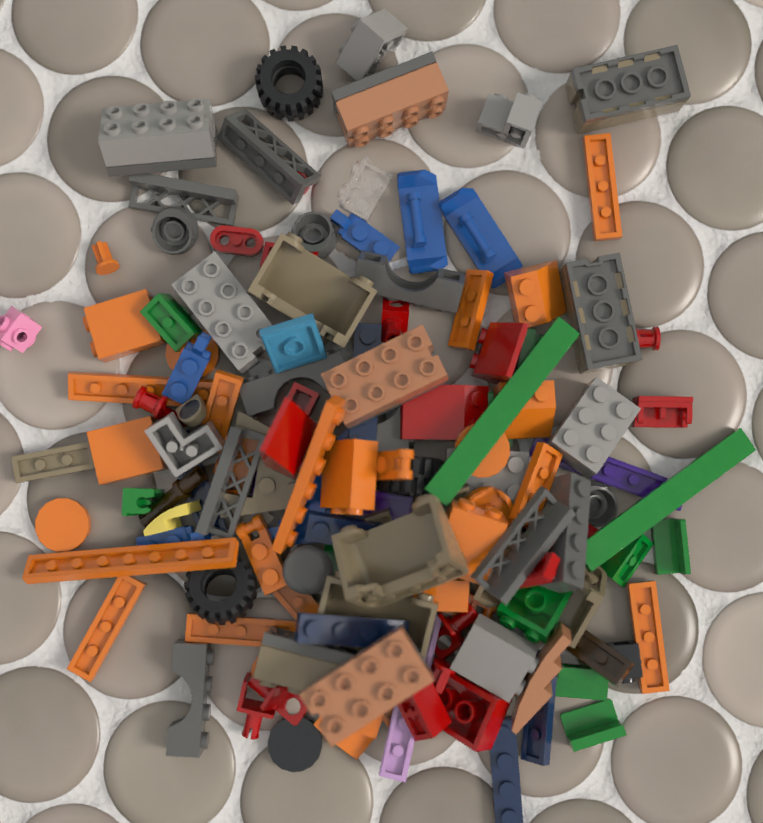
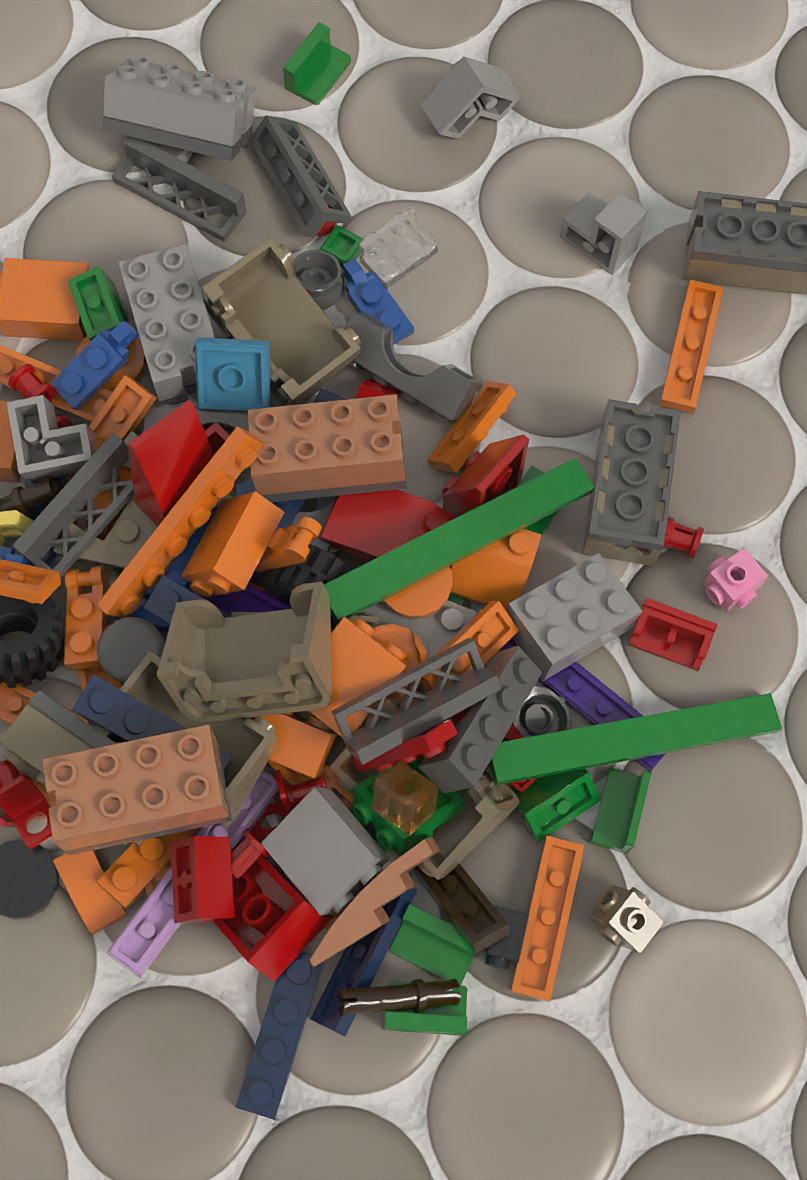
camera: 25 degrees right, 15 degrees down
orange piece [91,241,120,275] -> none
dark grey piece [151,206,199,255] -> none
dark tan tile [175,394,207,427] -> none
red plate [210,225,264,257] -> none
black tyre [255,45,323,122] -> none
nougat piece [331,51,449,148] -> none
blue piece [397,170,448,274] -> none
blue piece [438,188,523,288] -> none
orange slope [504,260,567,328] -> none
none -> green panel [283,22,351,105]
none -> green tile [319,225,366,269]
none -> dark brown pin [337,979,461,1016]
none -> clear orange brick [373,761,439,836]
none -> dark tan brick [590,885,664,953]
none -> bright pink brick [703,548,768,612]

